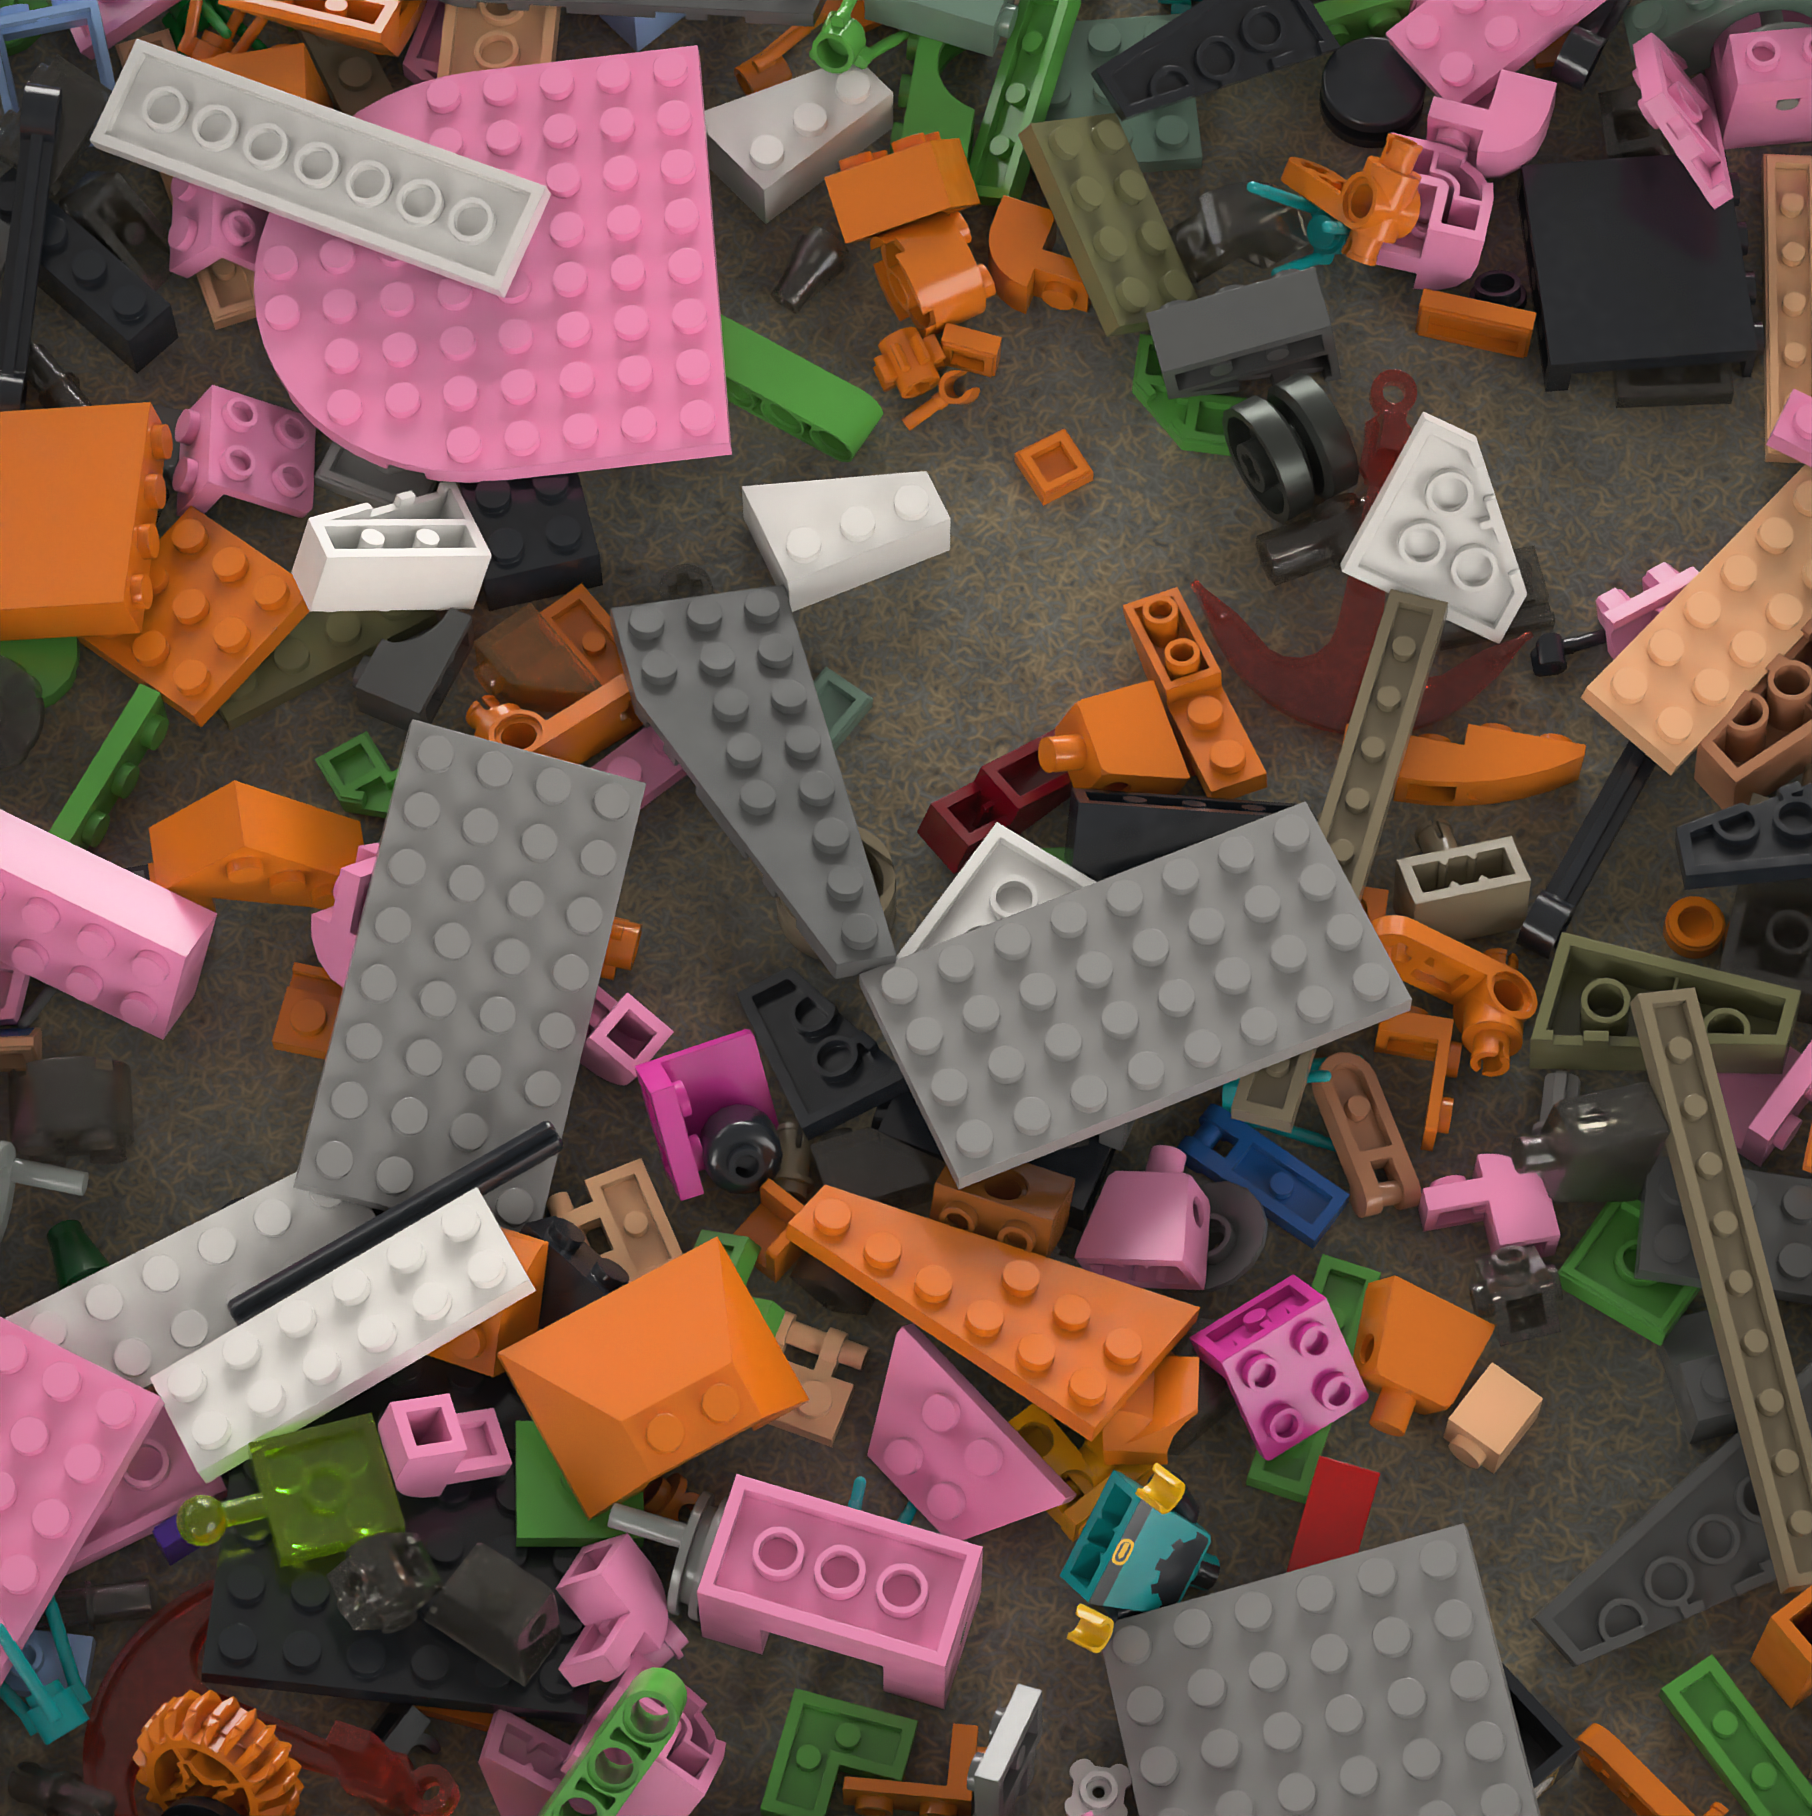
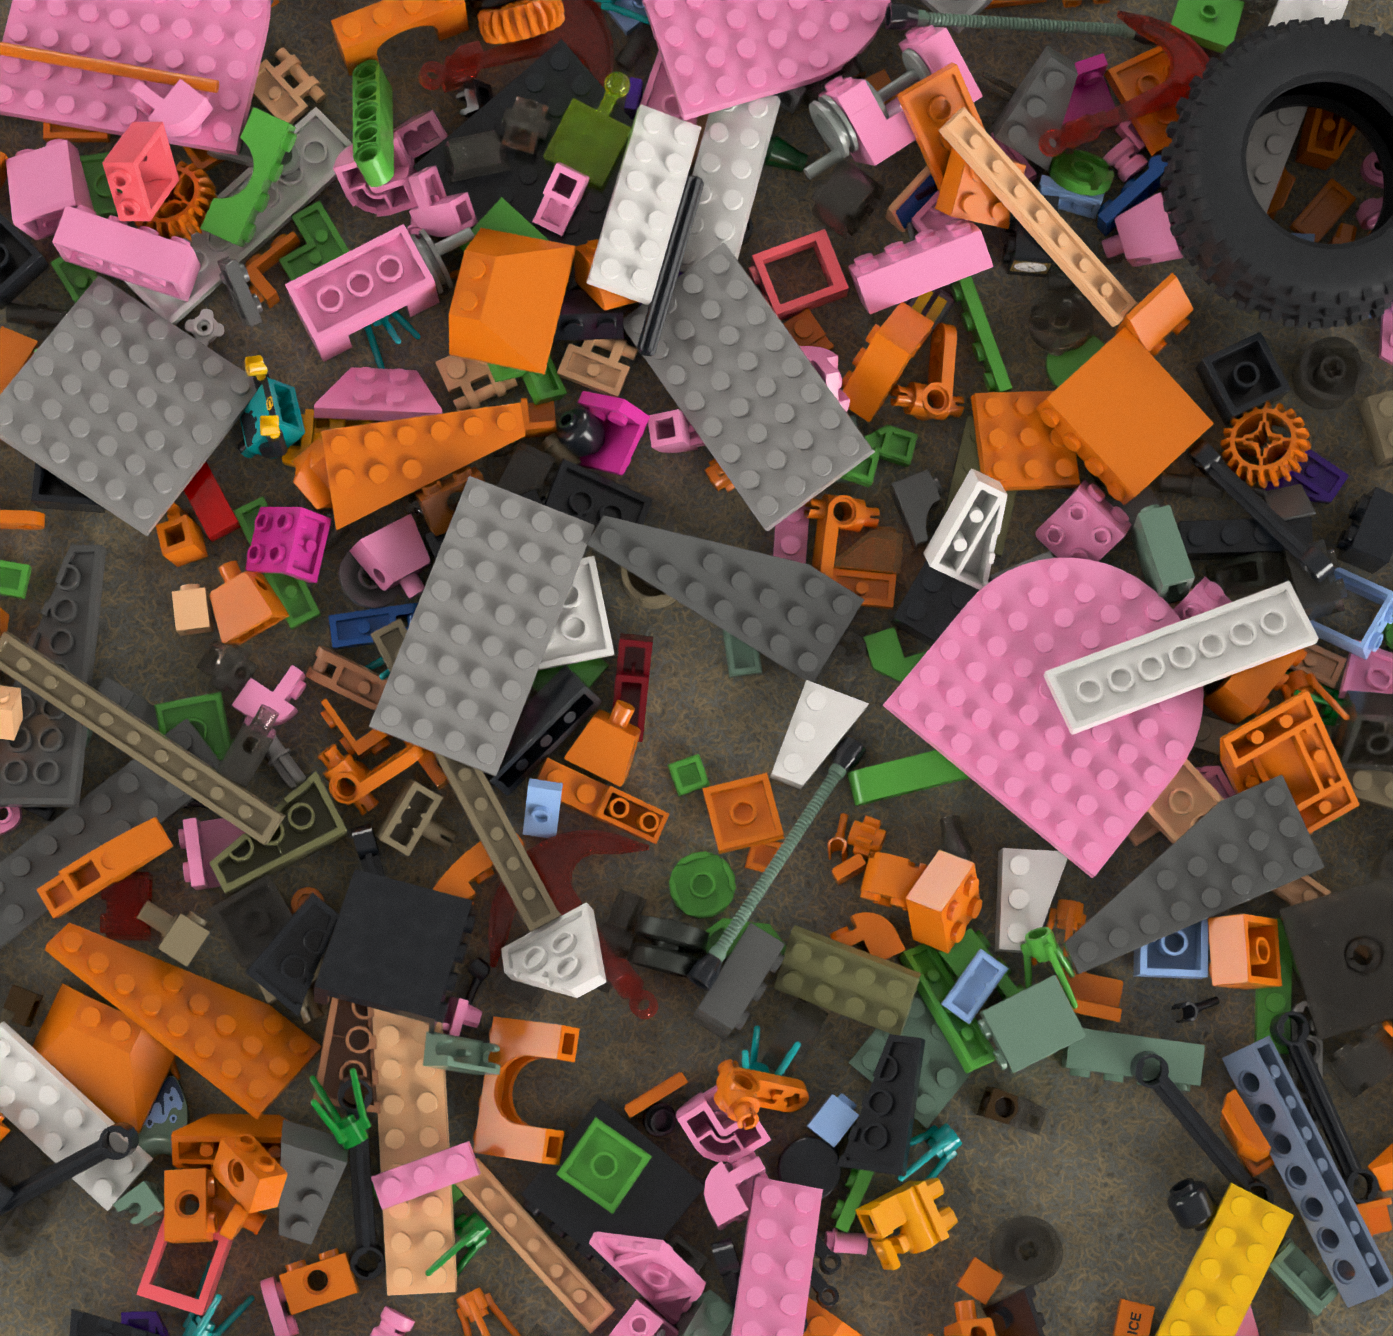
camera: 125 degrees right, 15 degrees up
none -> orange brick [156,502,208,567]
none -> black panel [314,869,477,1034]
none -> sand green hinge [423,1032,501,1075]
none -> orange arch [473,1016,580,1165]
none -> light blue plate [523,778,563,840]
none -> bright green plate [556,1117,652,1214]
none -> bright green tile [667,754,710,797]
none -> bright green tile [669,851,736,919]
none -> sand green hose [687,736,866,991]
none -> orange plate [702,773,784,854]
none -> coral window [748,229,849,320]
none -> light blue brick [806,1093,859,1148]
none -> bright green tile [862,627,927,683]
none -> orange piece [890,323,964,421]
none -> light blue plate [941,949,1009,1024]
none -> sand green brick [1131,504,1195,604]

